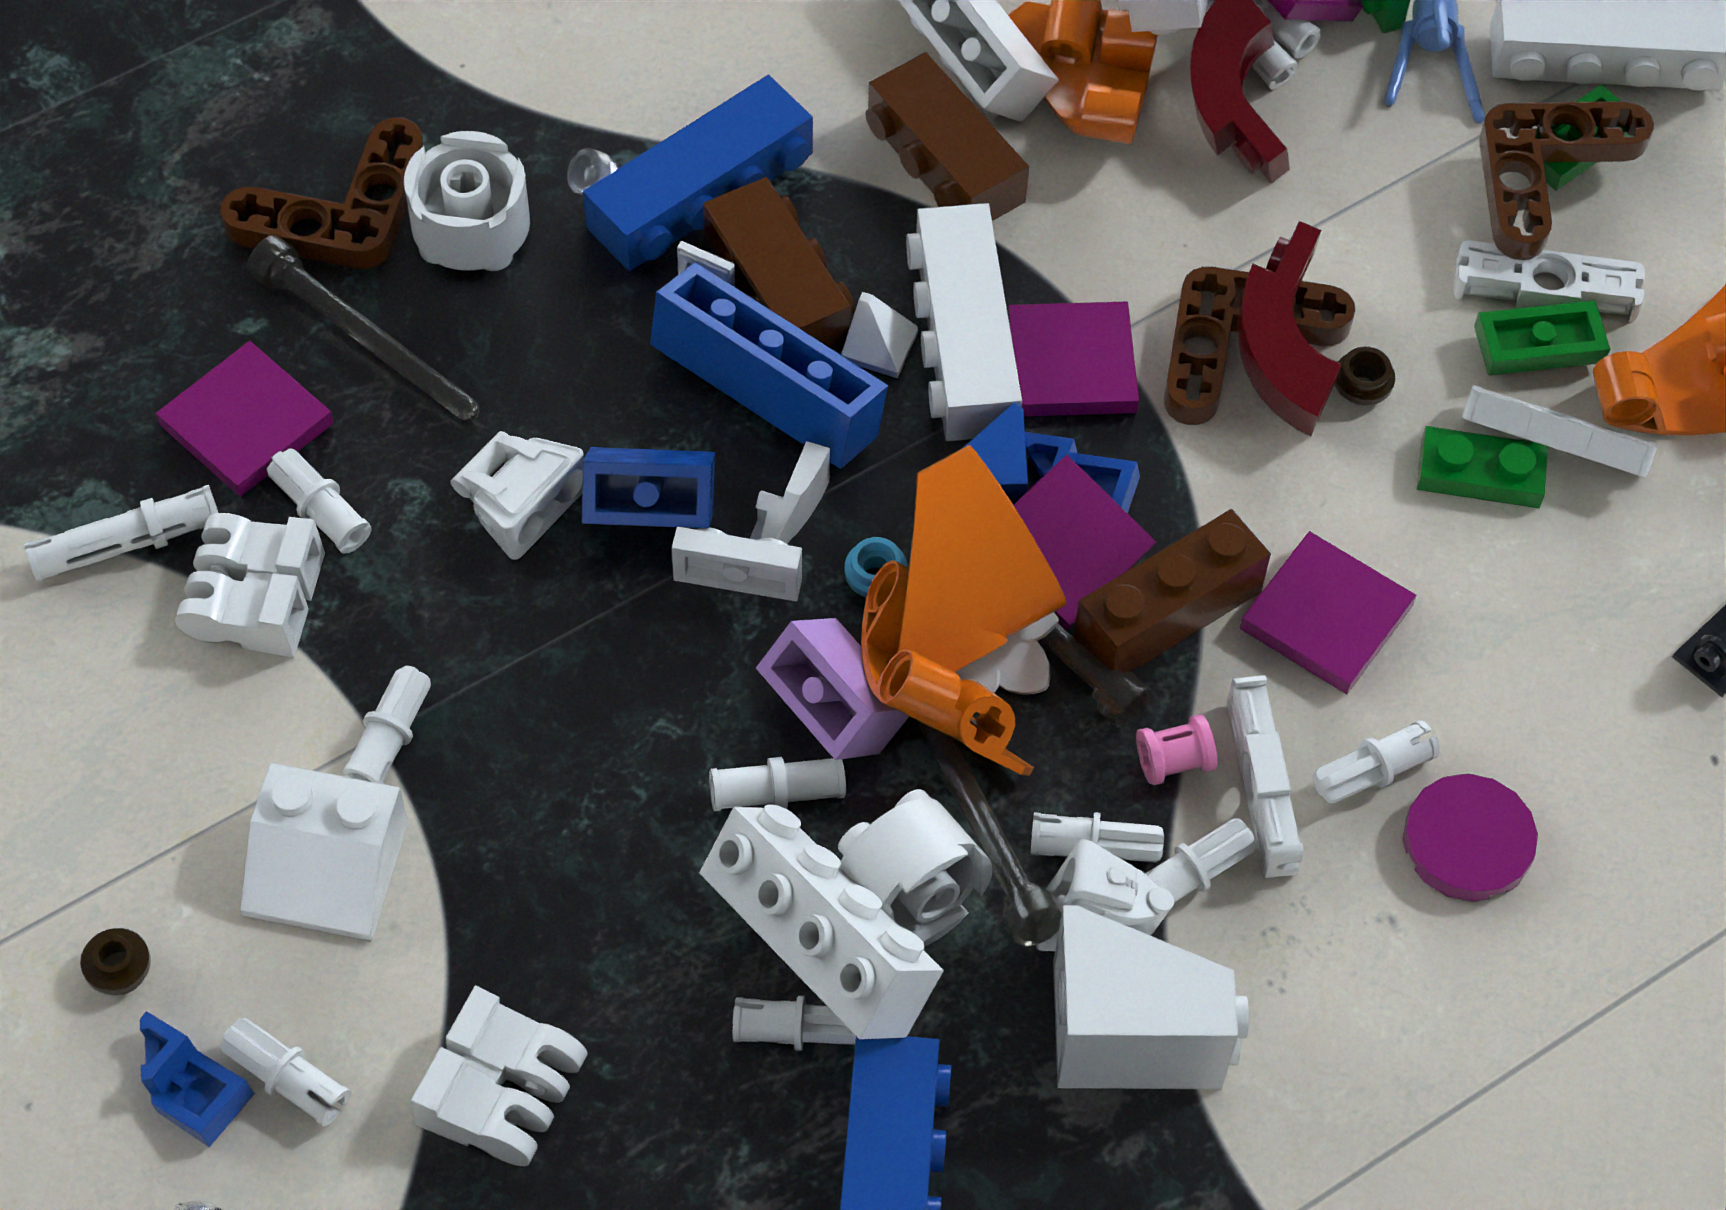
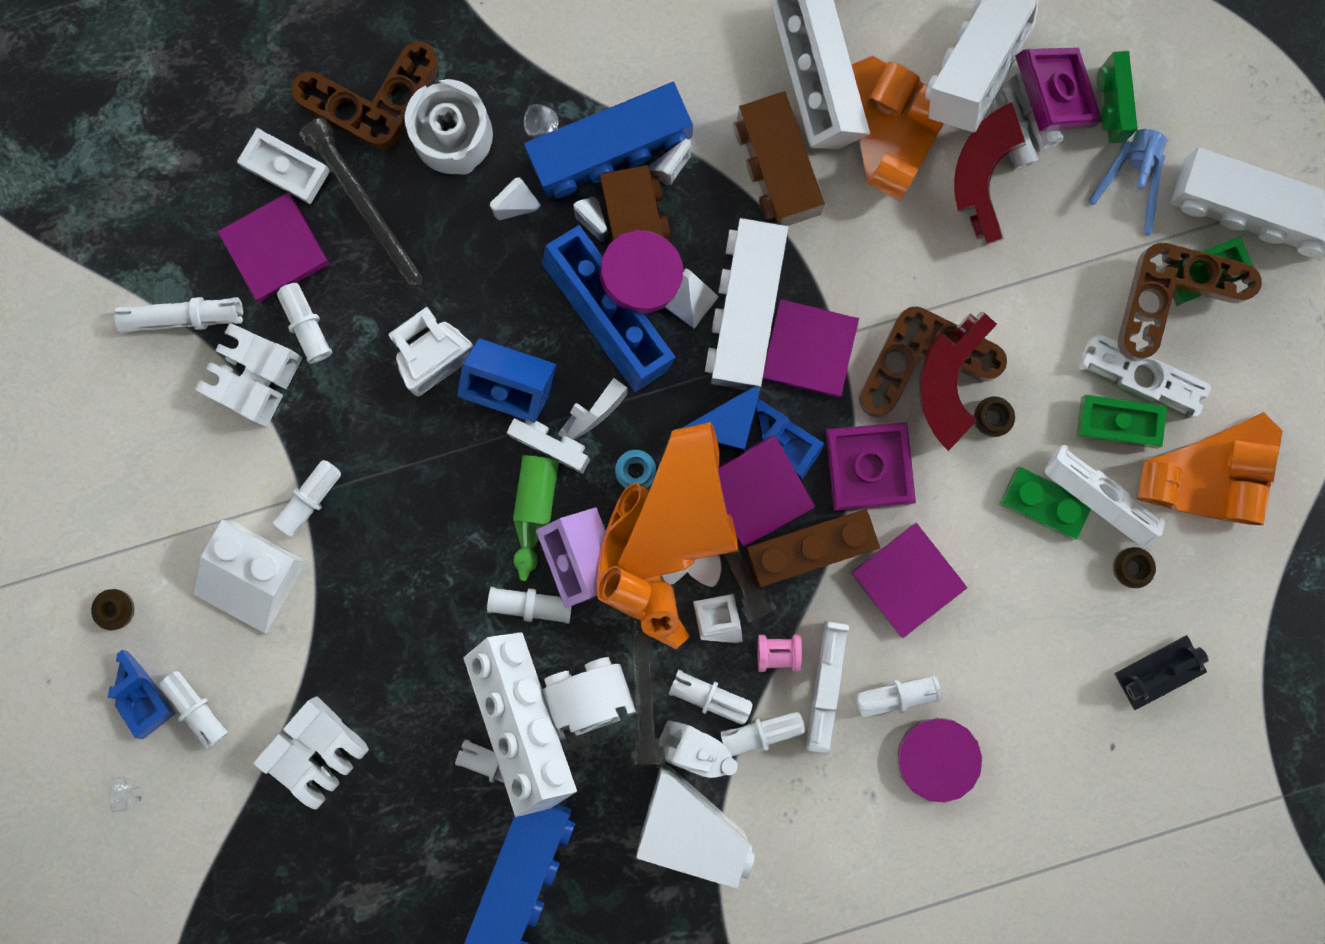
camera: 20 degrees right, 25 degrees up
none -> white plate [237,128,330,204]
none -> white slope [490,177,541,220]
none -> bright green wheel [513,455,559,581]
none -> magenta tile [600,230,683,314]
none -> white slope [649,138,692,186]
none -> white slope [693,594,743,643]
none -> magenta tile [825,422,916,511]
none -> dark brown plate [1113,547,1156,588]

